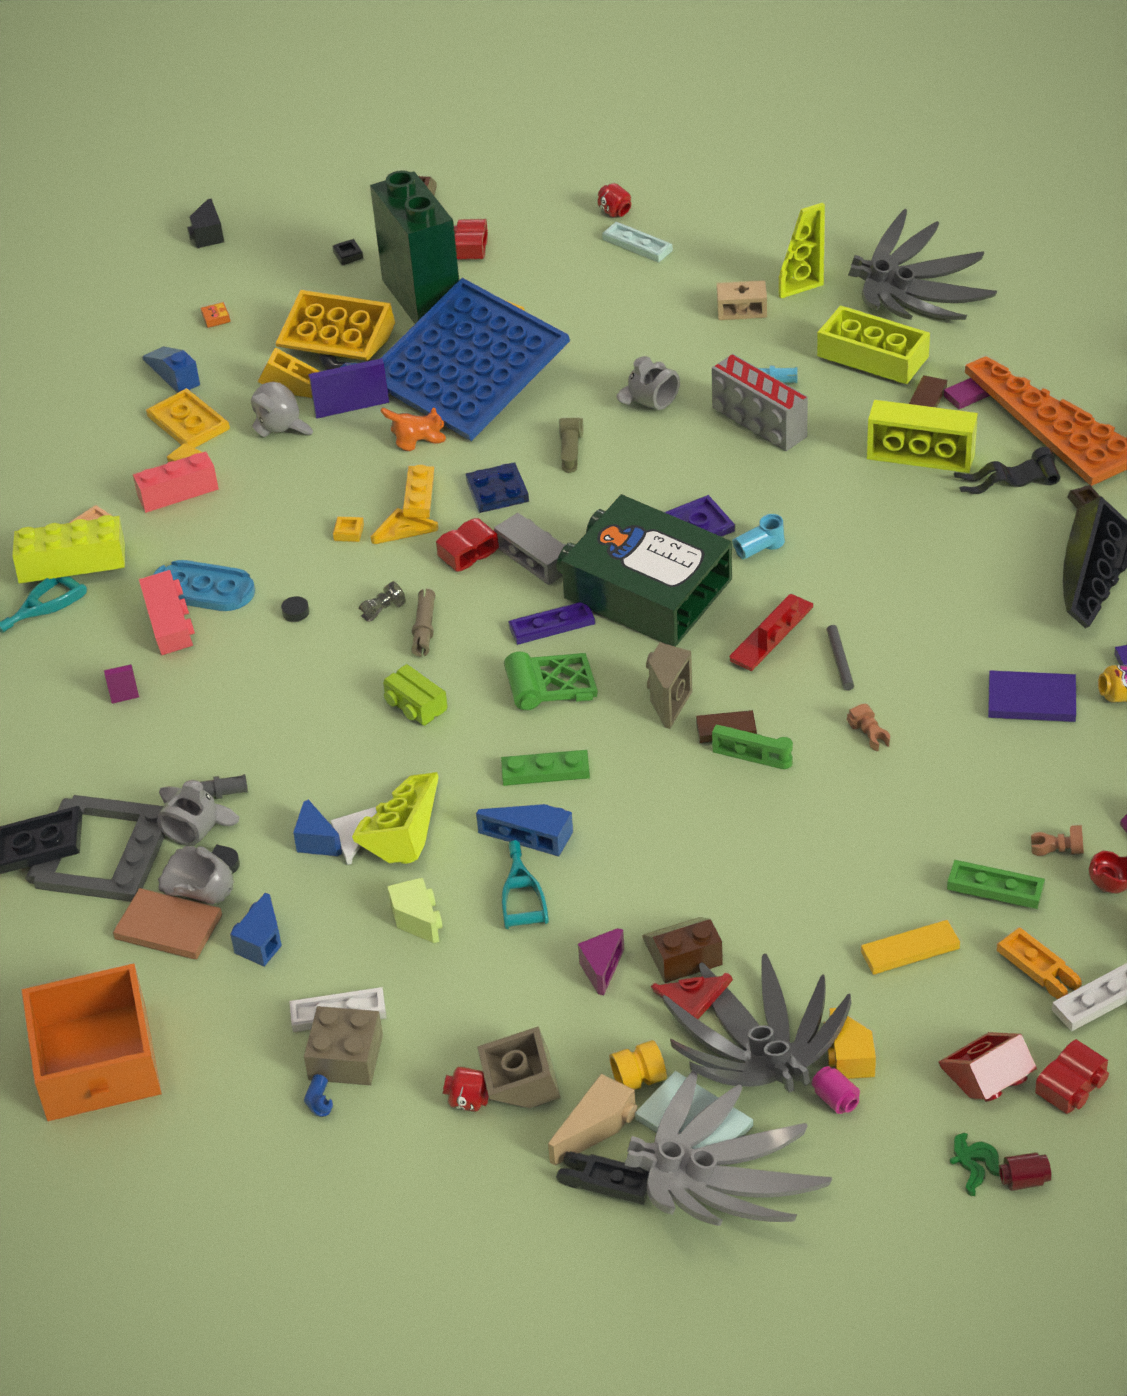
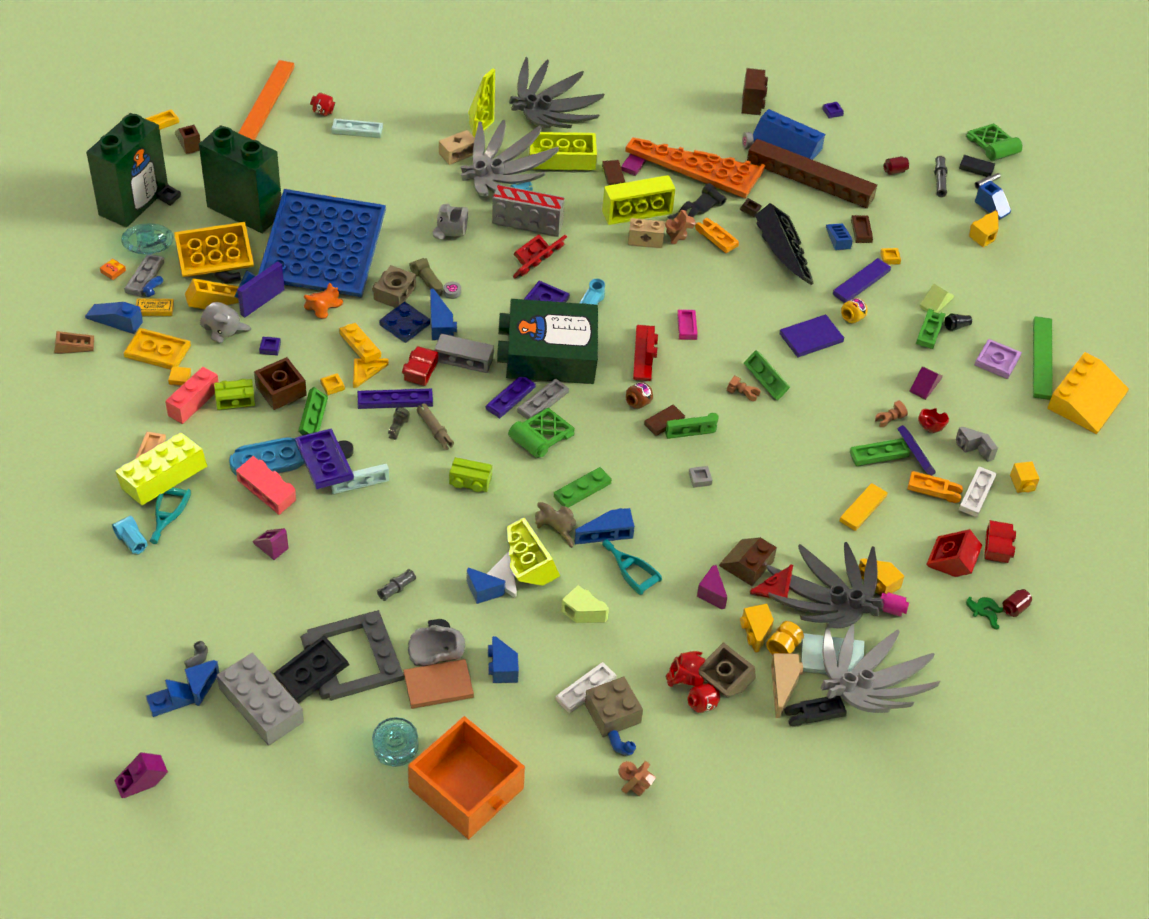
camera: 40 degrees left, 5 degrees up
light grey piece [157,780,240,846] -> none
black slope [187,198,224,248] -> none
dark tan slope [646,643,693,729] -> none
dark grey bar [826,625,854,690] -> none
none -> medium nougat slope [54,331,94,353]
none -> dark green brick [86,113,168,228]
none -> clear light blue piece [121,223,174,255]
none -> light grey tile [124,253,165,297]
none -> yellow tile [136,299,174,316]
none -> blue arm [143,276,163,297]
none -> yellow tile [145,109,179,130]
none -> lime brick [214,379,255,410]
none -> orange tile [239,60,295,140]
none -> reddish brown brick [254,357,307,410]
none -> dark purple tile [259,336,281,356]
none -> dark purple tile [295,428,354,489]
none -> bright green plate [298,387,328,435]
none -> light aqua tile [331,464,389,494]
none -> dark purple tile [357,388,433,409]
none -> dark tan brick [372,265,416,309]
none -> clear light blue wheel [372,717,419,767]
none -> blue slope [430,289,457,340]
none -> light grey tile [443,281,461,298]
none -> light grey plant [461,120,559,196]
none -> red bracket [513,234,567,278]
none -> light grey tile [517,379,569,420]
none -> dark tan animal [535,502,576,548]
none -> nougat hips [618,761,656,797]
none -> dark orange head [626,382,653,409]
none -> tan brick [628,218,665,248]
none -> nougat hips [665,210,696,244]
none -> red helmet [666,651,705,687]
none -> dark pink tile [677,309,698,340]
none -> light grey tile [689,466,712,488]
none -> light orange hinge [695,218,739,253]
none -> yellow slope [740,604,774,653]
none -> bright green plate [744,350,790,400]
none -> dark purple tile [897,425,936,476]

